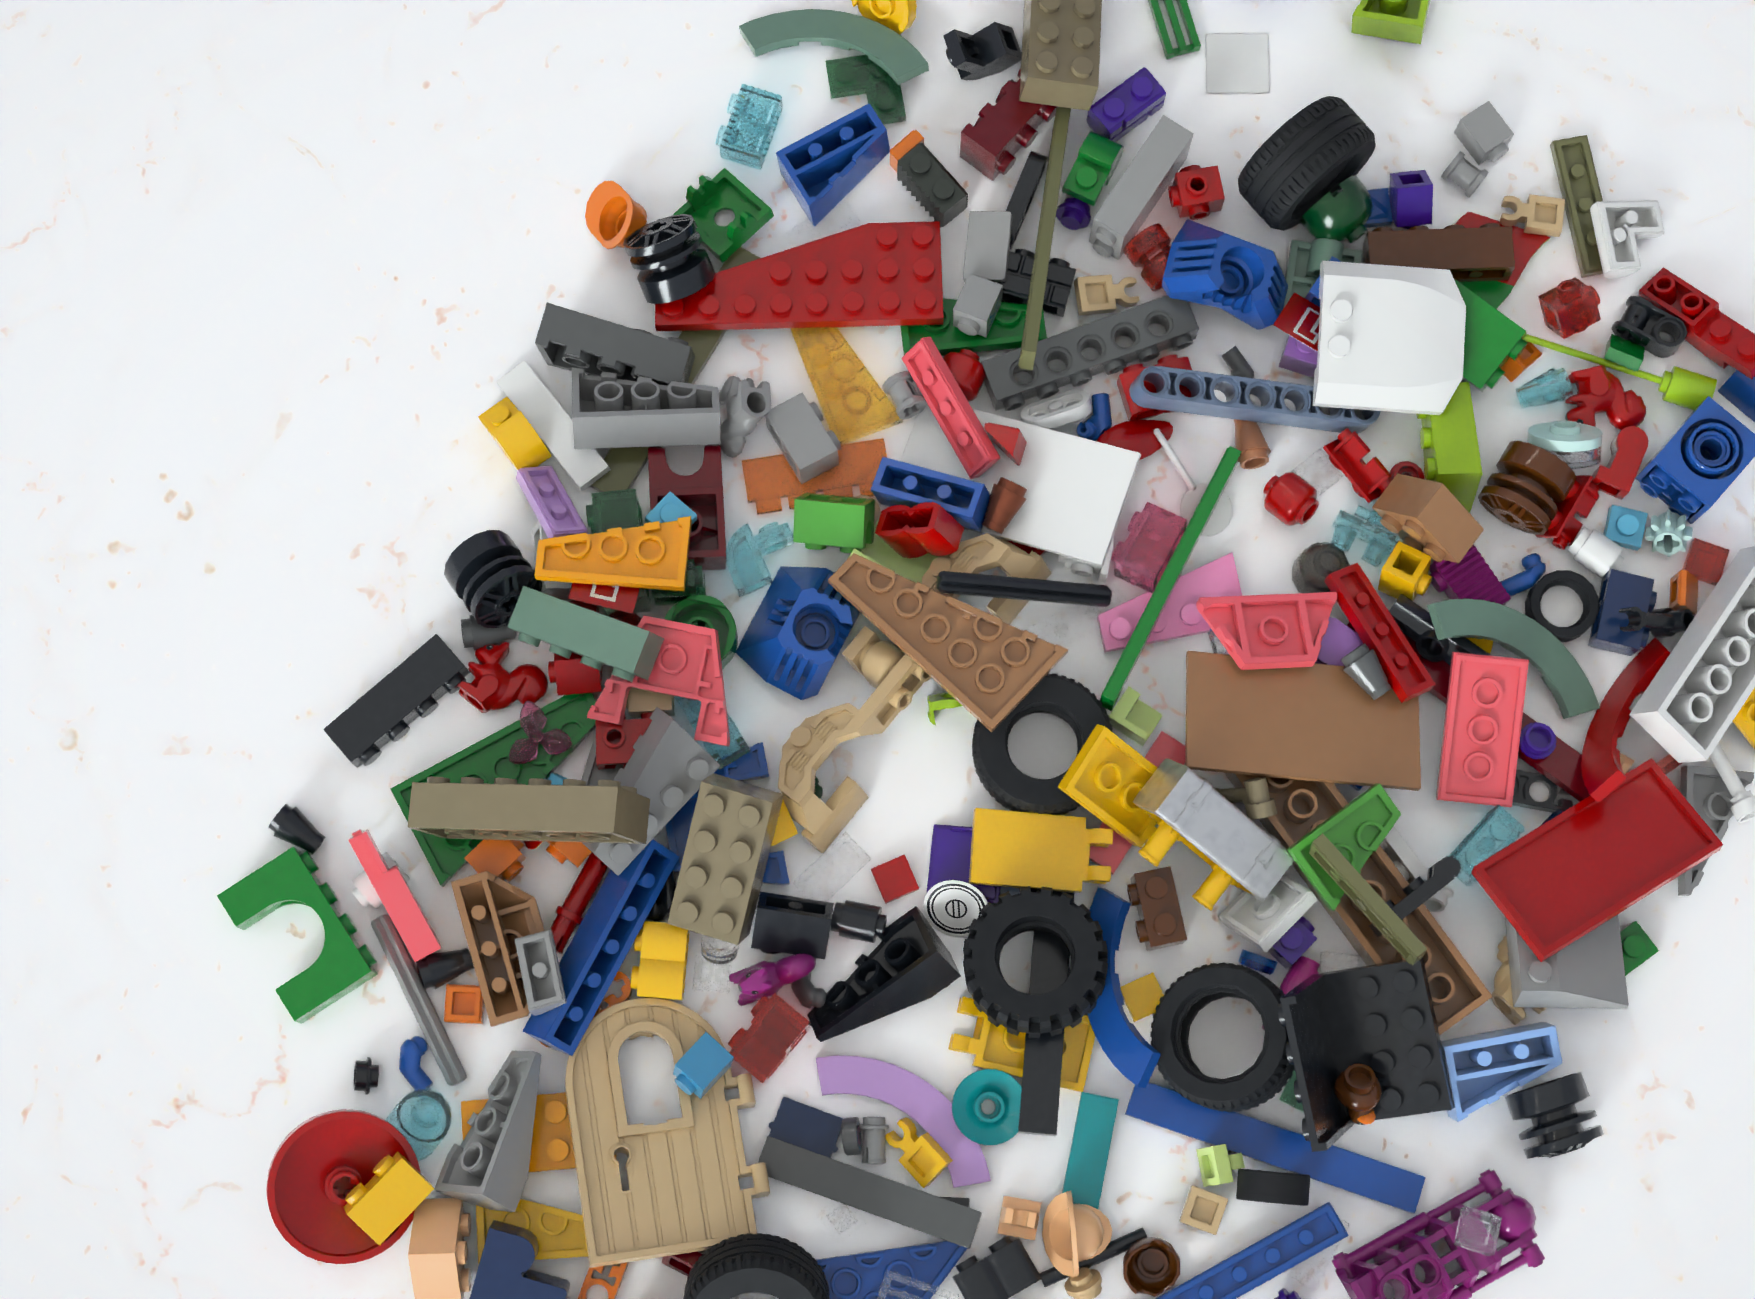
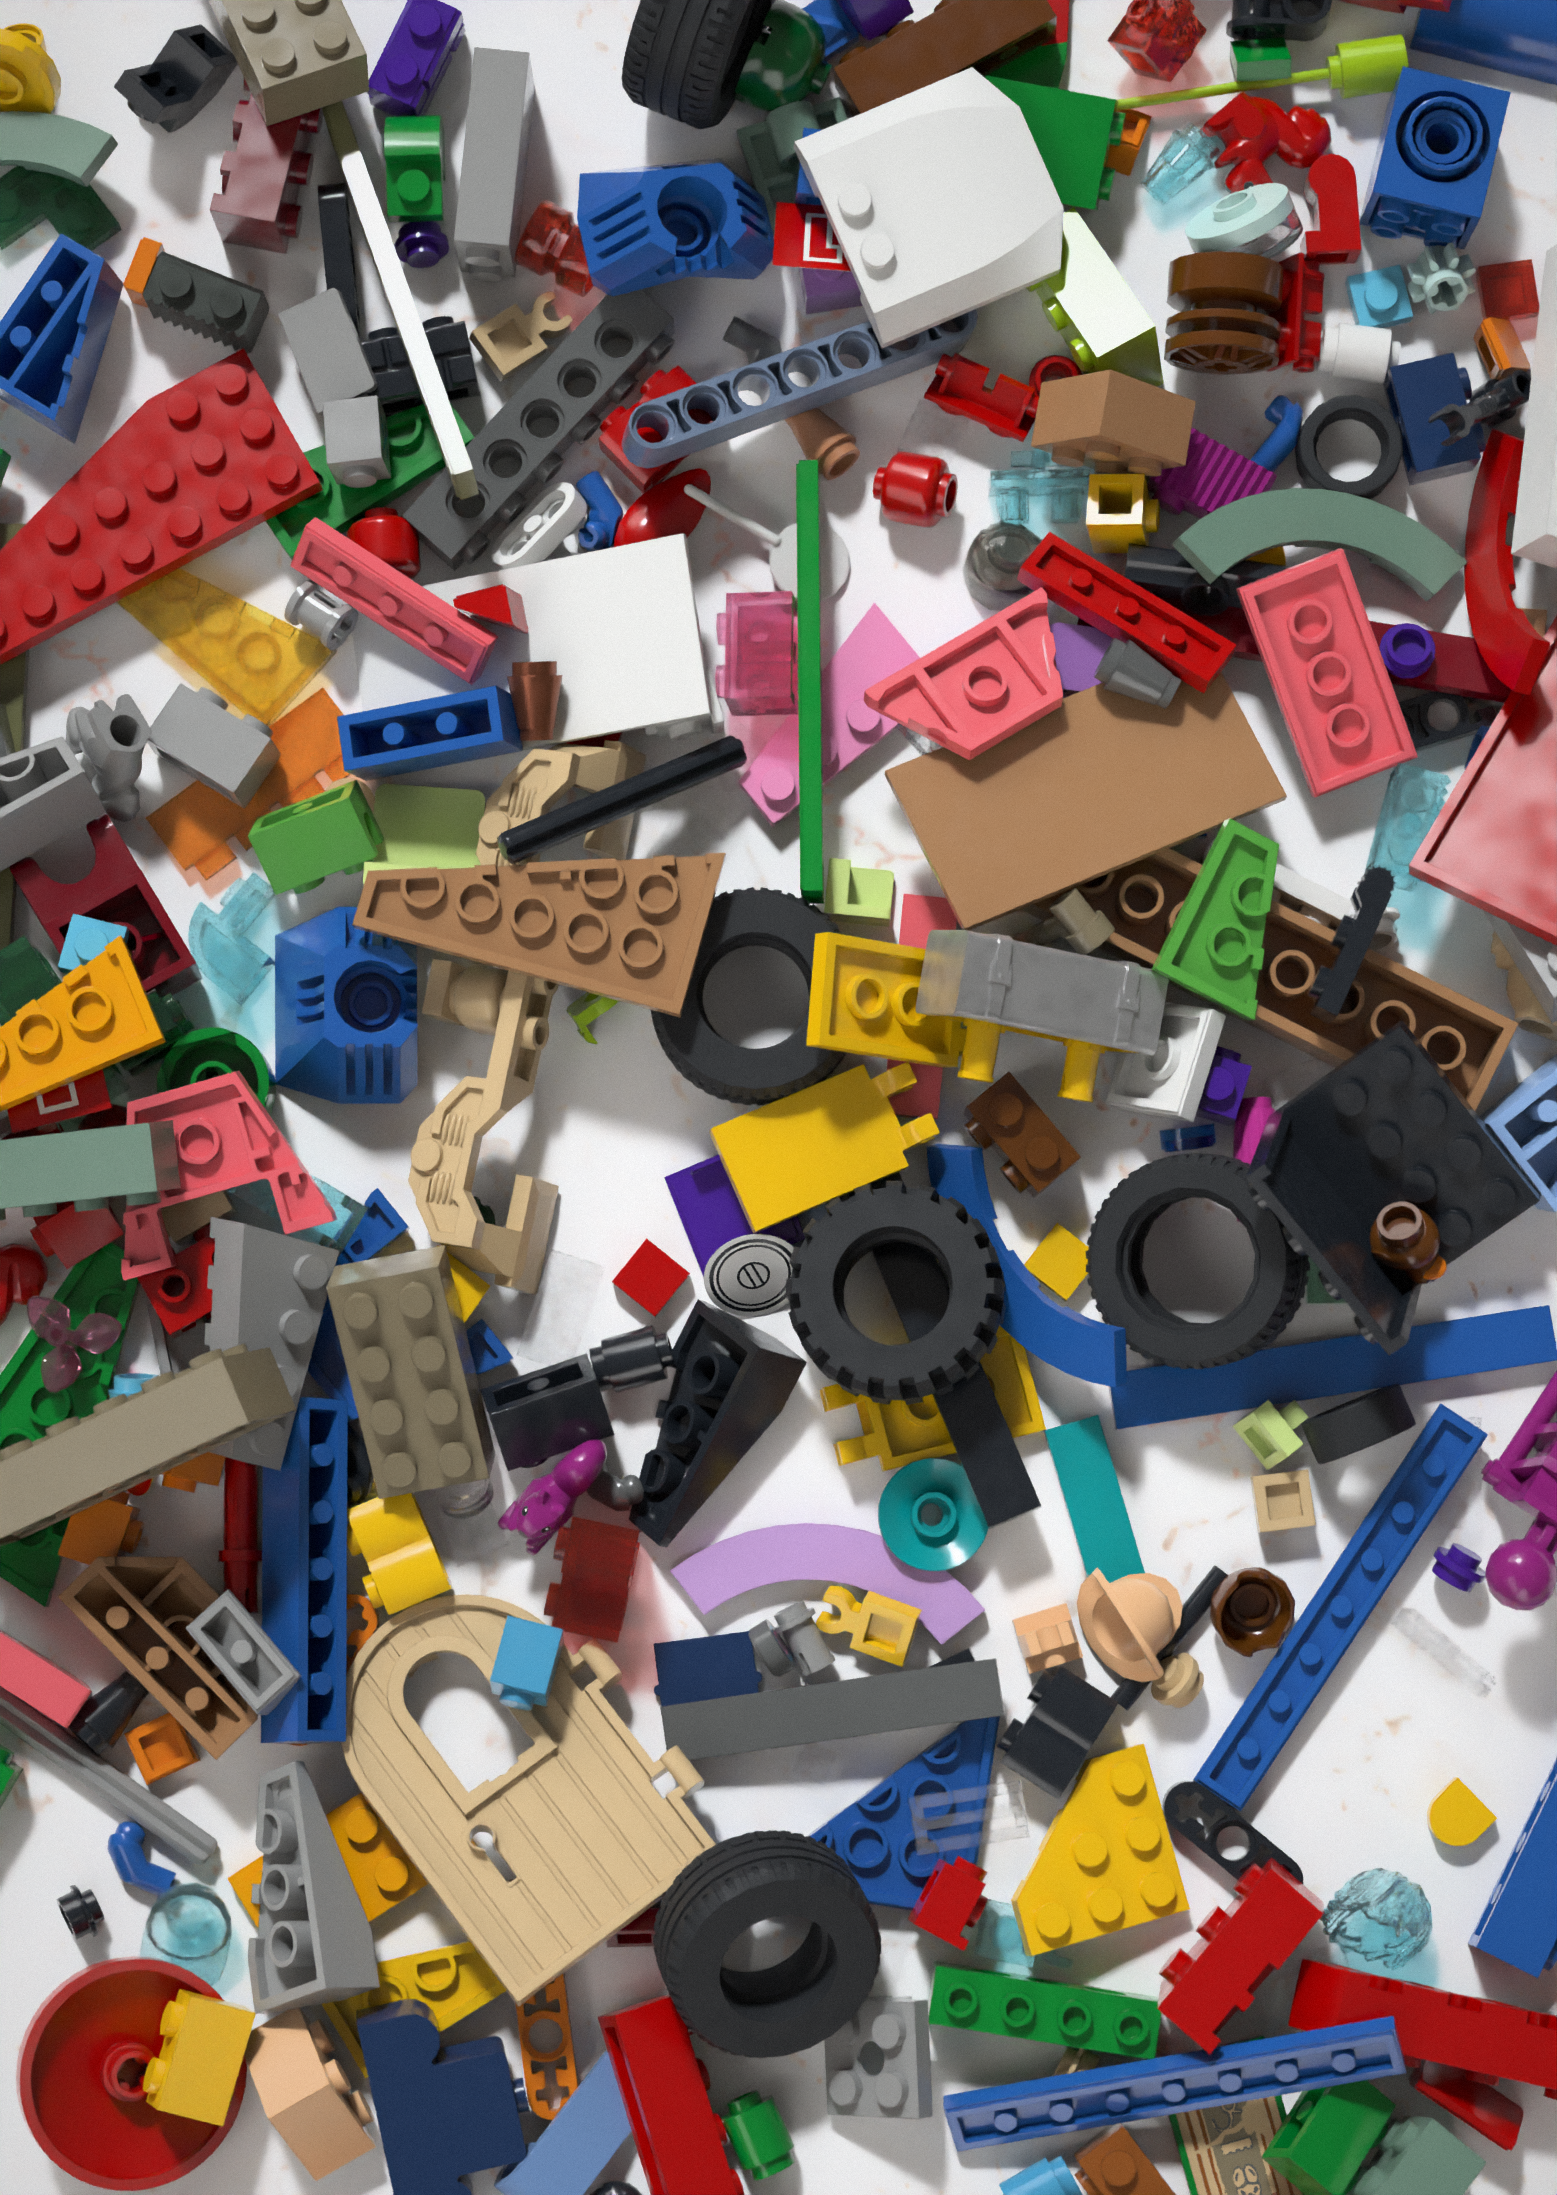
camera: 30 degrees left, 5 degrees up
red brick [875,502,964,559] -> none
red brick [1168,165,1225,220] -> none
olive tile [1309,833,1427,966] -> none

